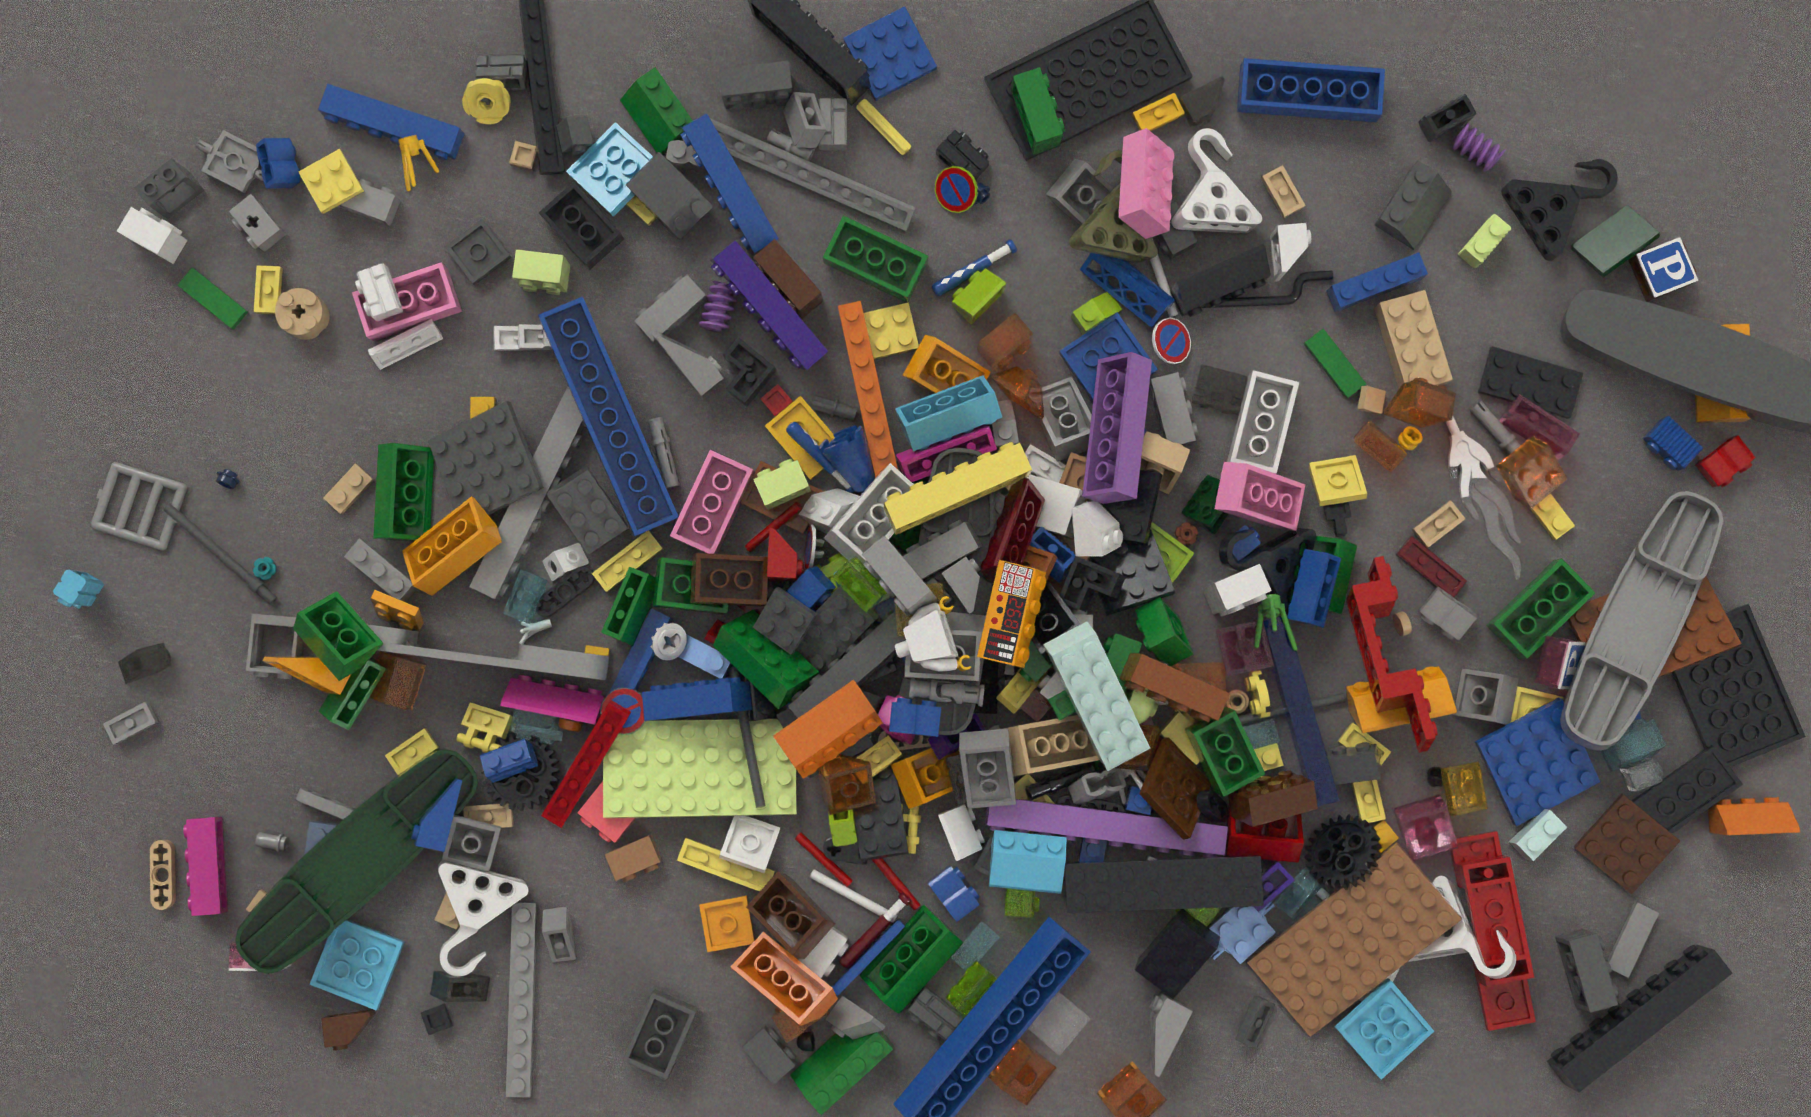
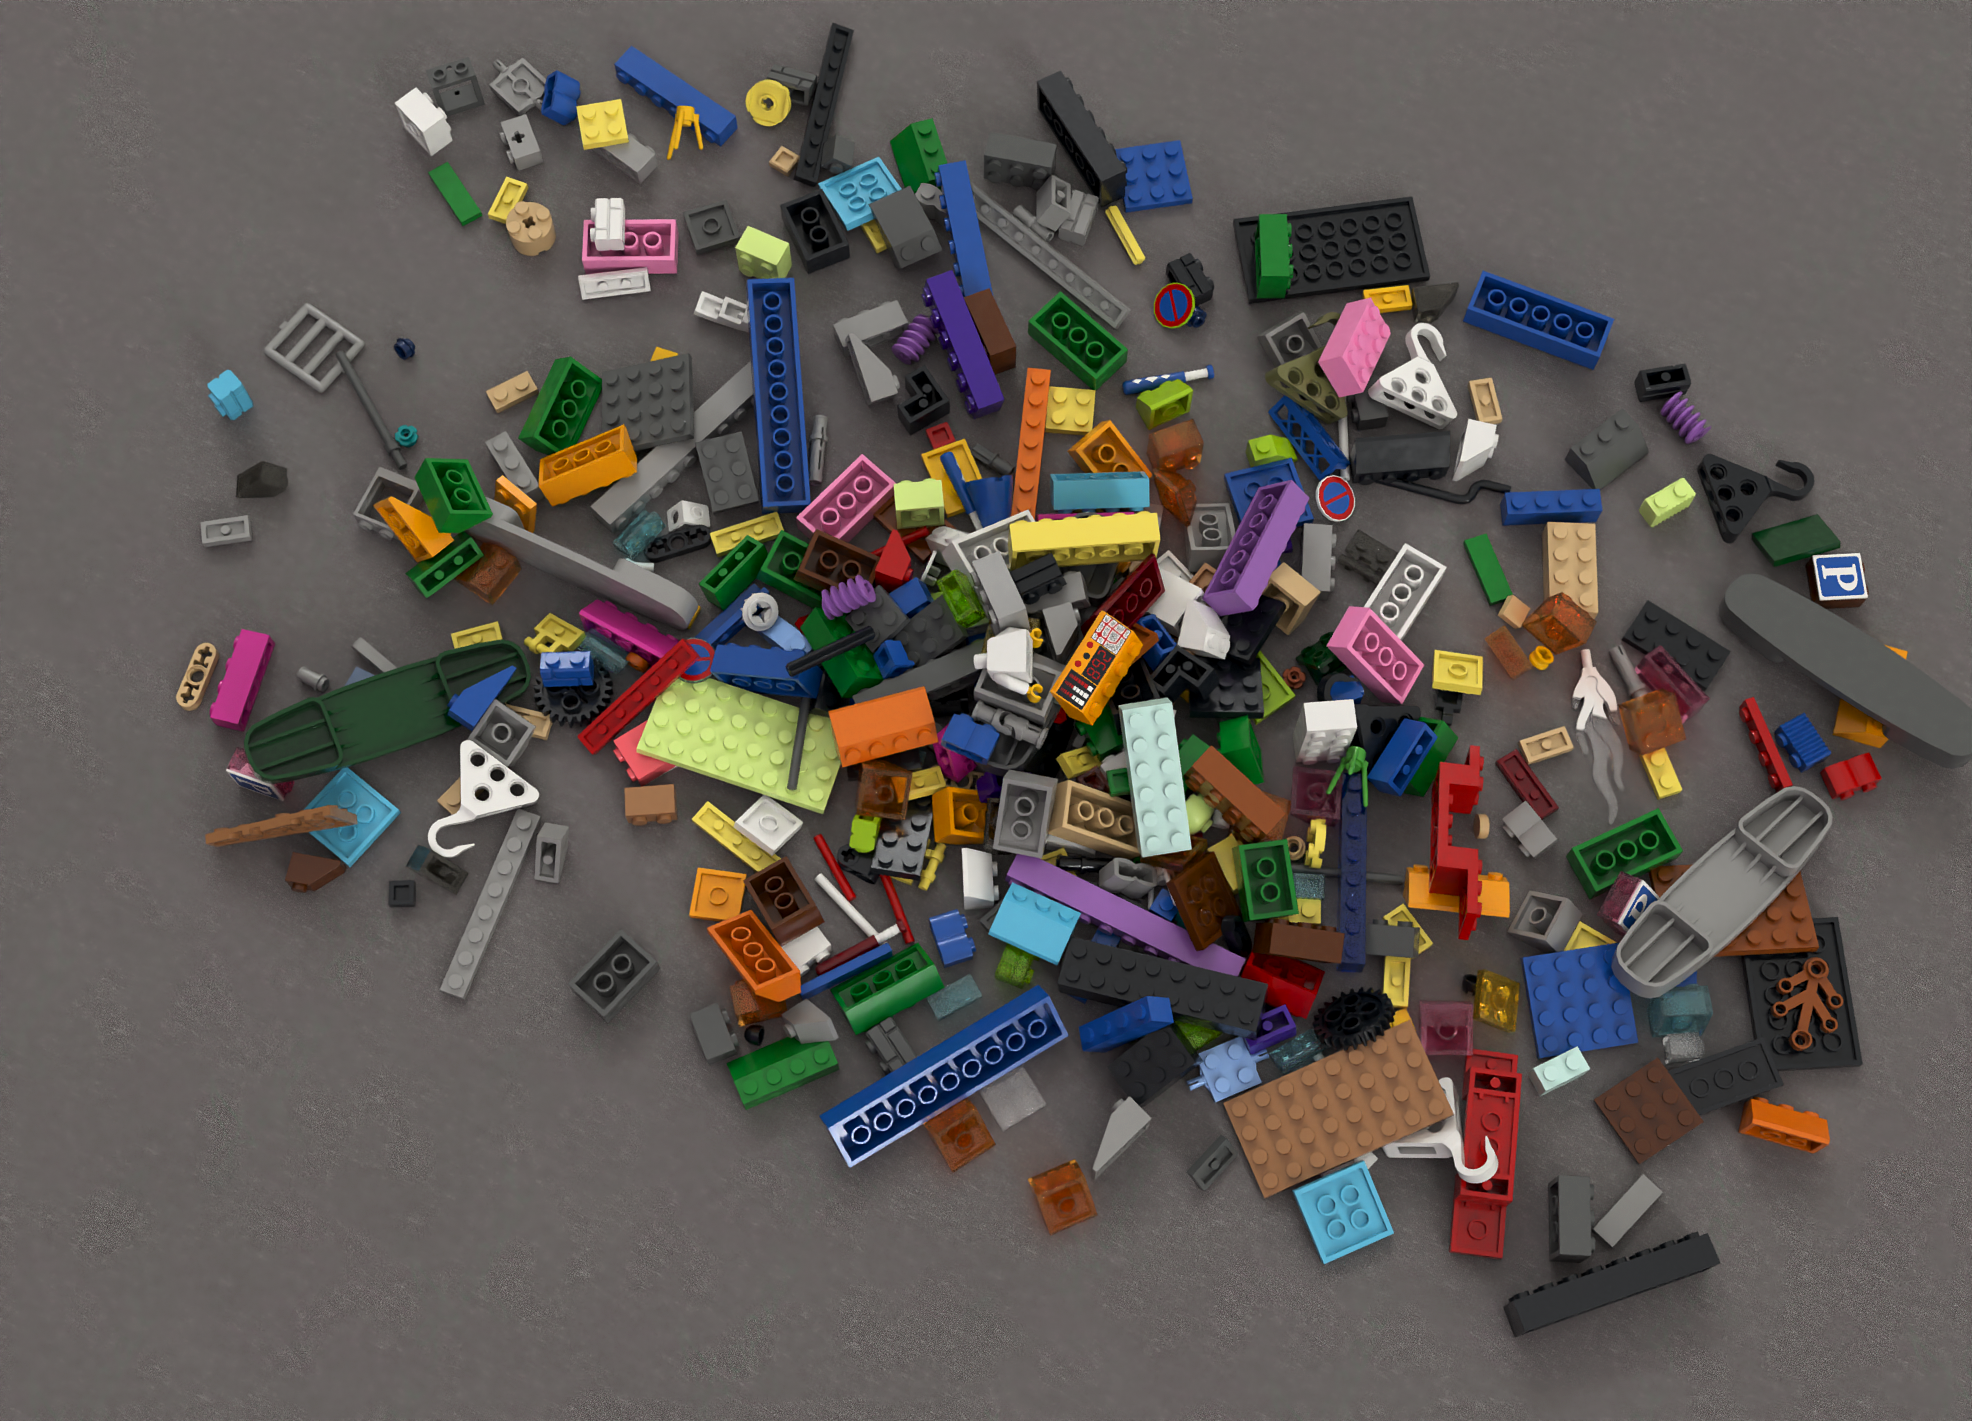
camera: 15 degrees right, 15 degrees down
clear neon green brick [945,960,998,1016] -> none
none -> medium nougat wing [205,805,358,847]
none -> black axle [785,626,875,677]
none -> medium lavender piece [822,575,876,620]
none -> blue brick [873,640,915,679]
none -> black brick [1010,552,1067,605]
none -> blue brick [1079,996,1174,1053]
none -> red plate [1739,697,1793,792]
none -> dark orange plant [1771,957,1843,1051]

